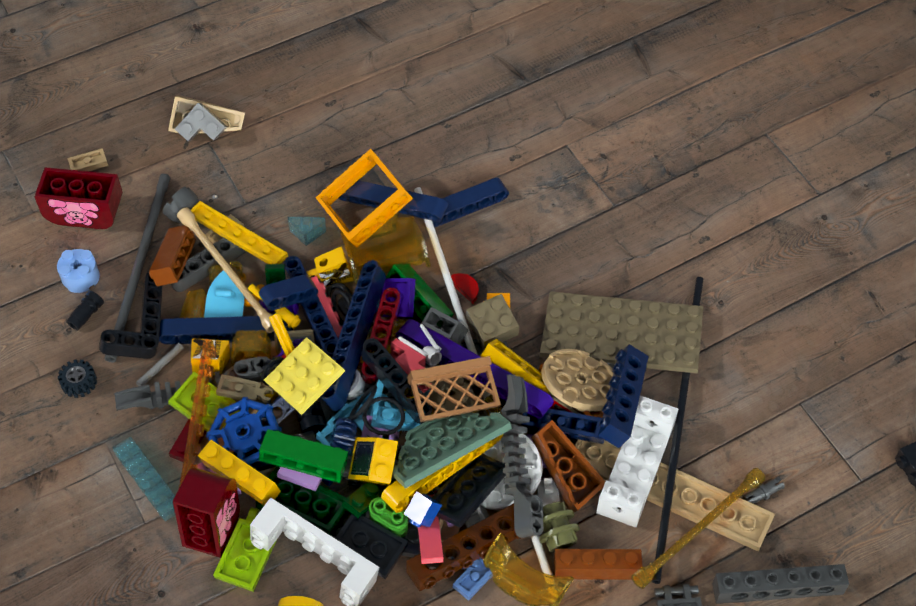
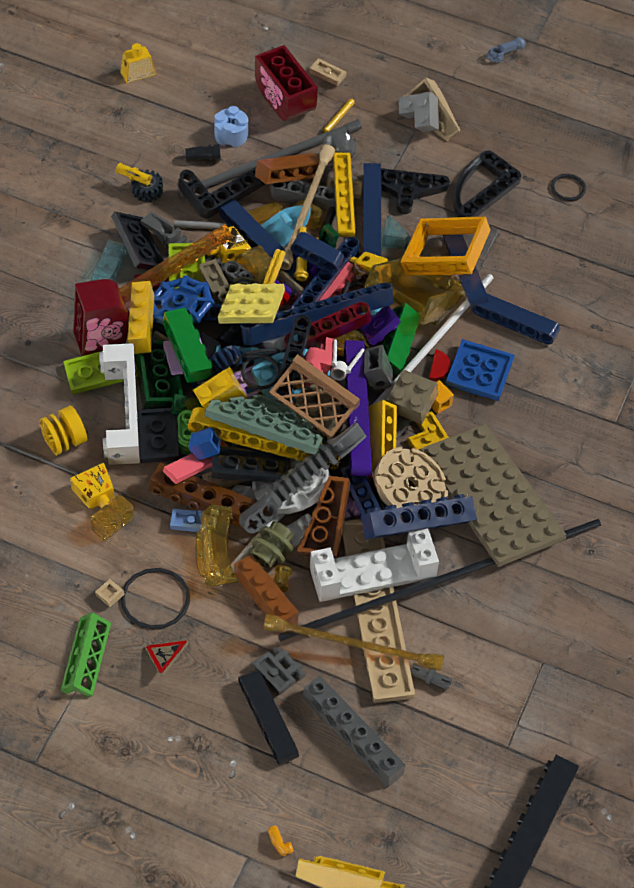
camera: 50 degrees right, 0 degrees up
none -> black plate [111,211,167,272]
none -> yellow pin [116,163,152,186]
none -> clear yellow bush [273,565,292,592]
none -> black piece [319,207,336,235]
none -> yellow bar [323,99,355,133]
none -> dark blue beam [363,163,381,256]
none -> black beam [381,168,450,214]
none -> yellow tile [407,411,449,450]
none -> blue plate [445,339,515,401]
none -> black beam [453,150,522,217]
none -> sand blue piece [487,37,526,62]
none -> black piece [551,173,586,201]

